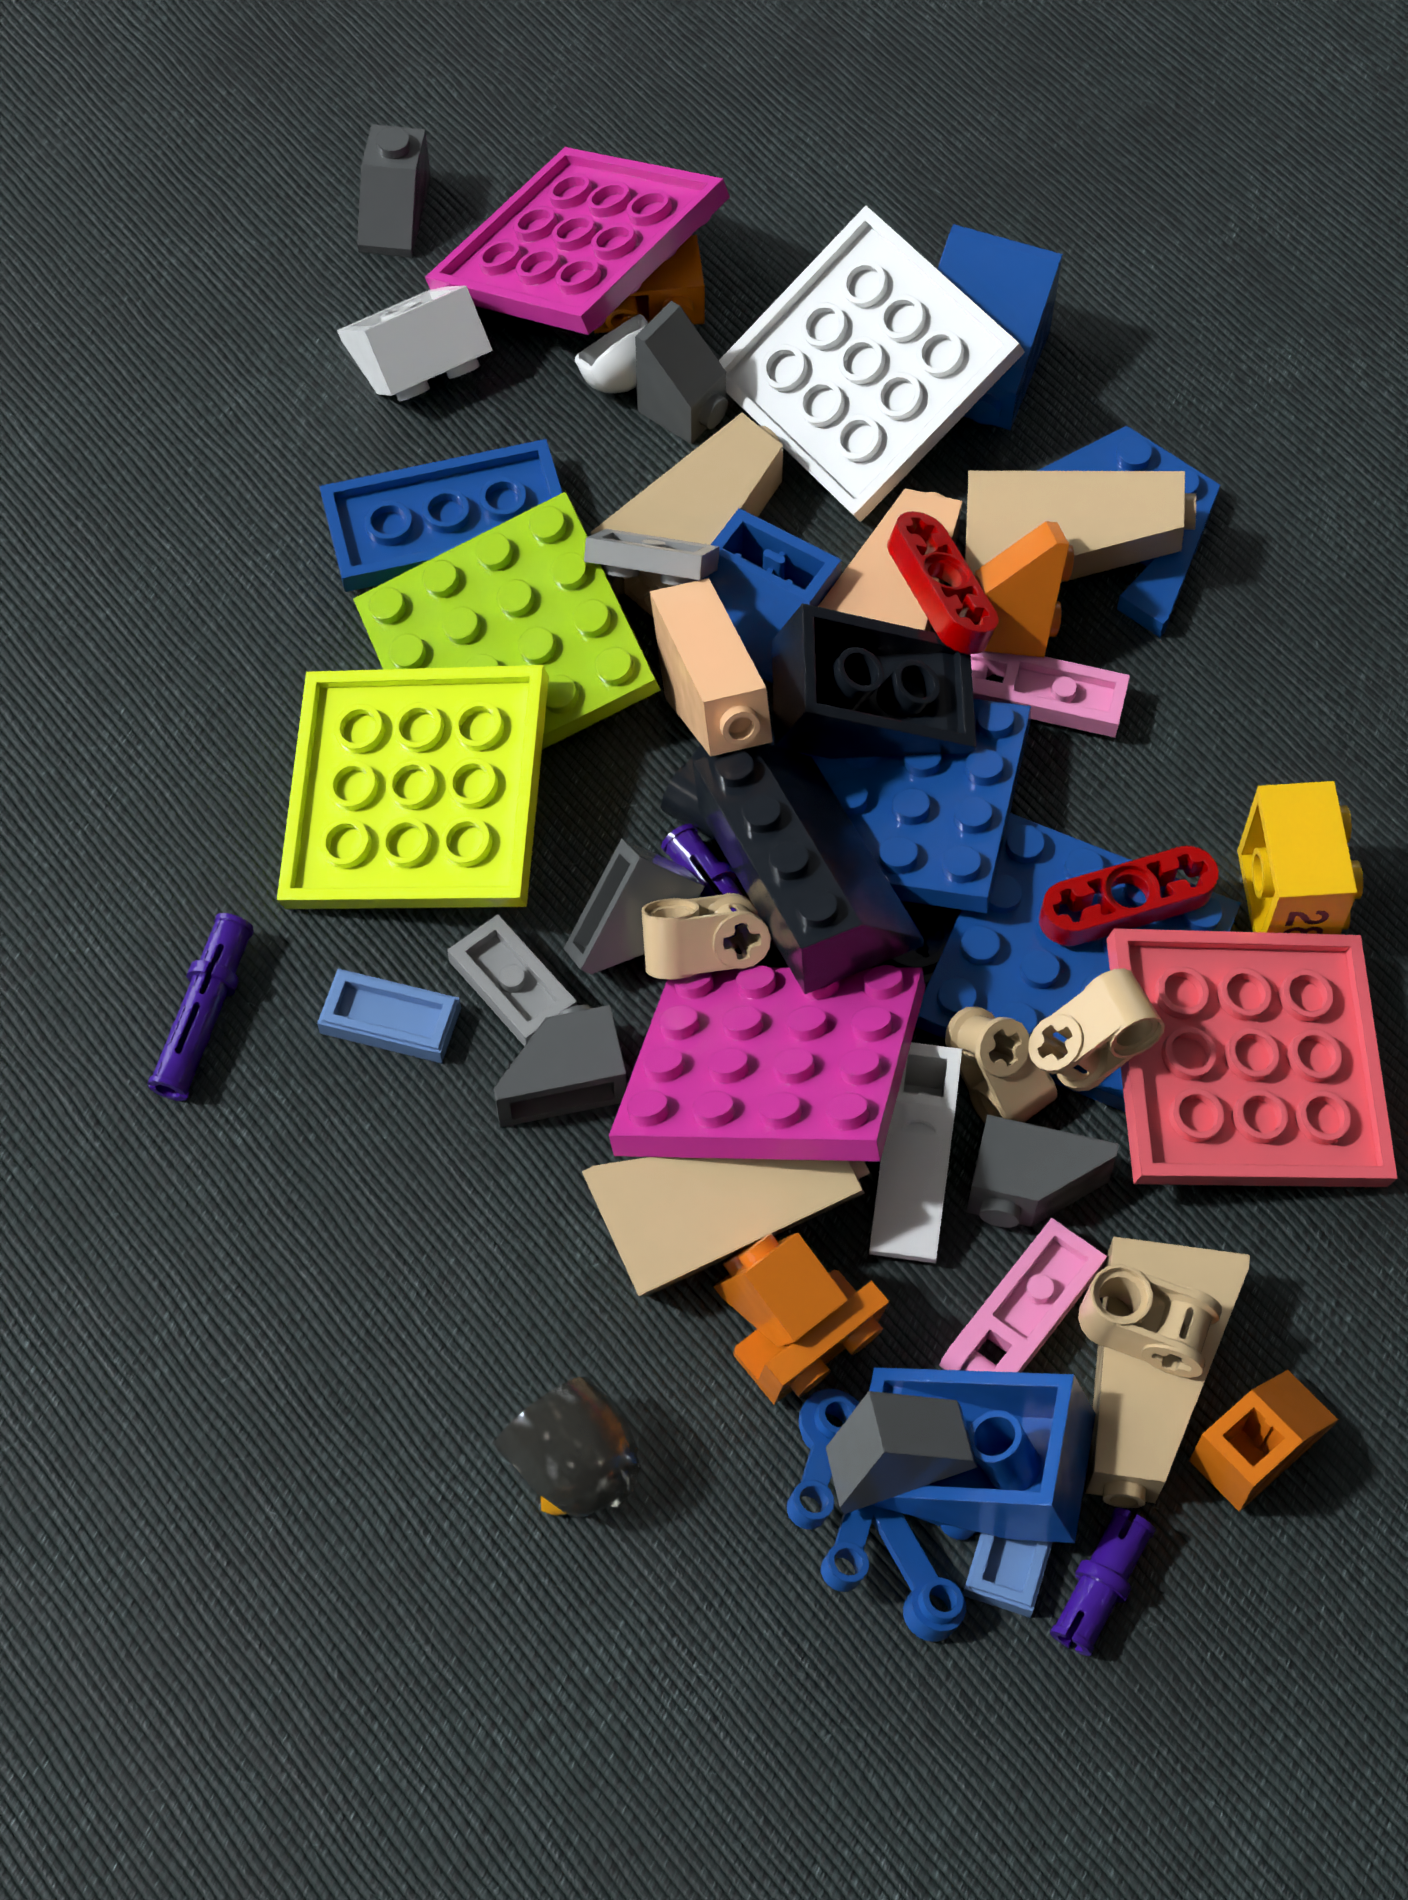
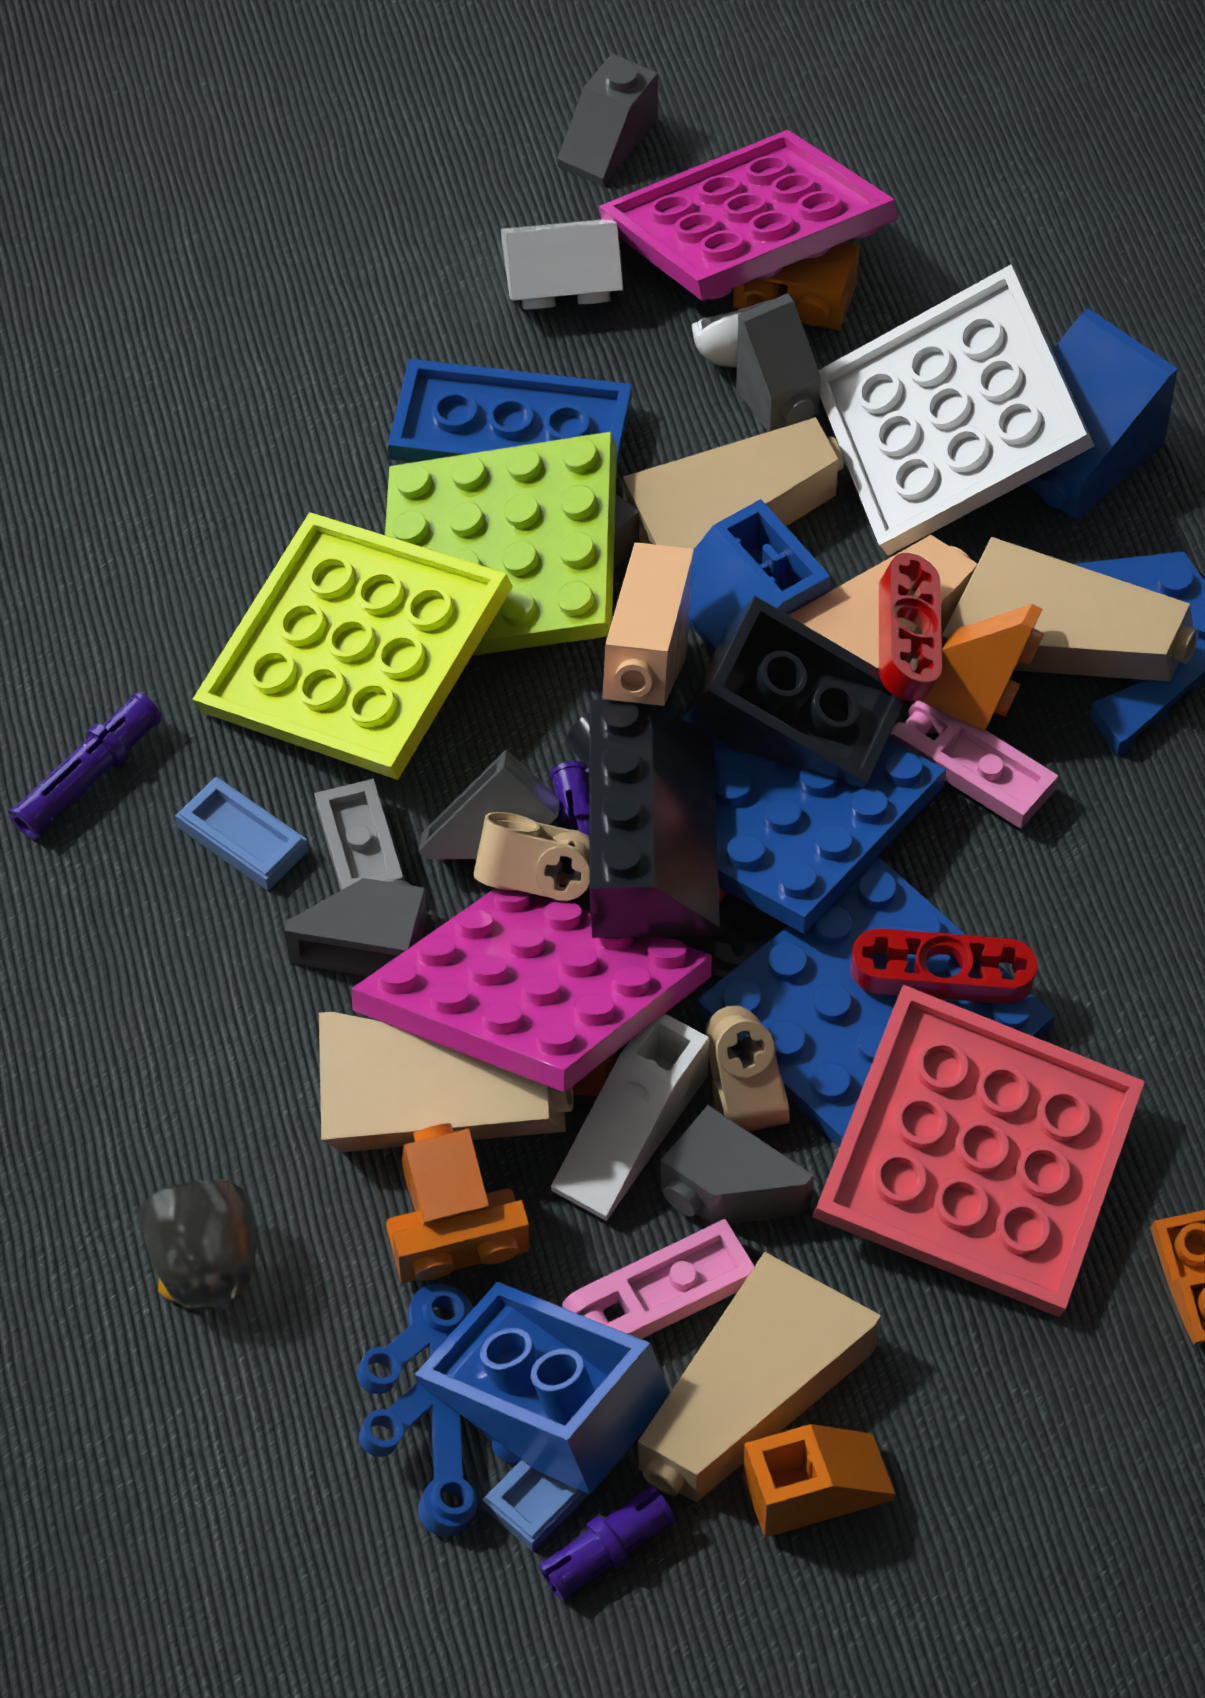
camera: 25 degrees right, 5 degrees down
light grey plate [584,529,720,586] -> none
dark grey slope [826,1391,977,1514] -> none
tan piece [1028,968,1165,1091] -> none
tan piece [1078,1264,1222,1378] -> none
yellow brick [1237,781,1363,935] -> none

